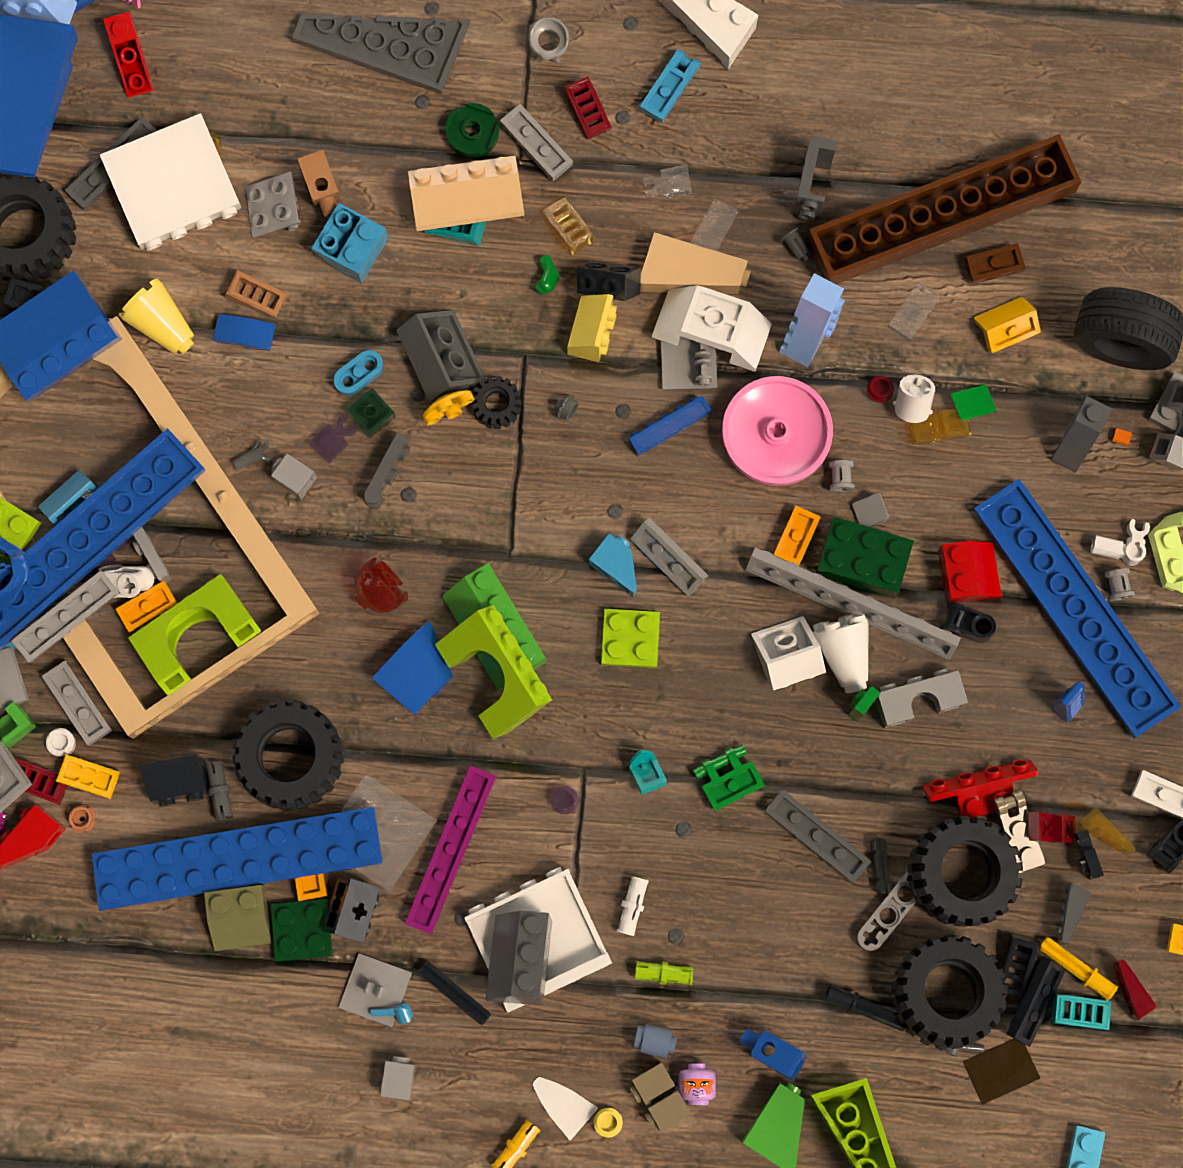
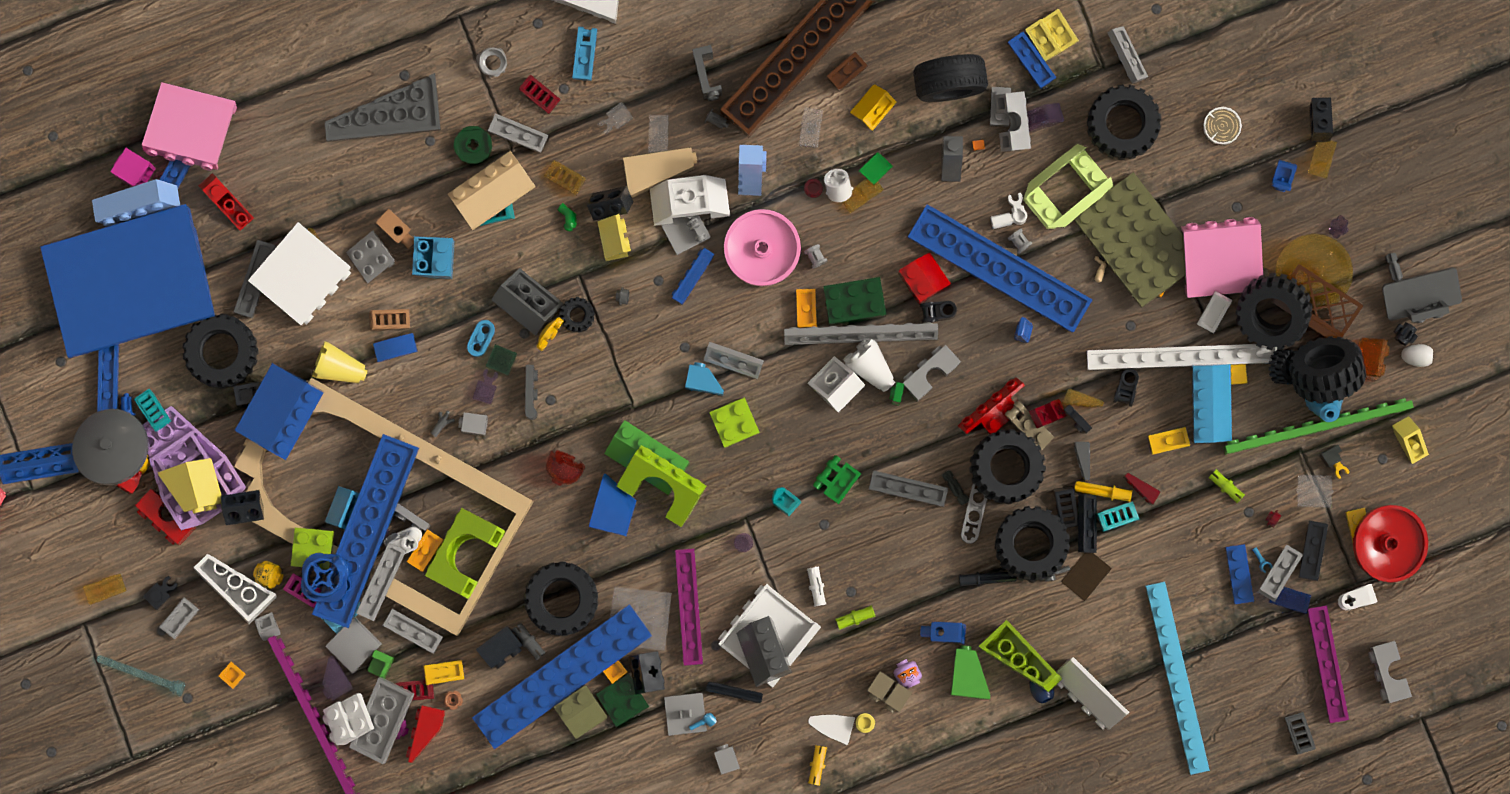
camera: 25 degrees left, 5 degrees up
white tile [46,728,76,757] -> none
sand blue brick [633,1024,677,1058] -> none
light grey slope [852,493,889,527] -> none

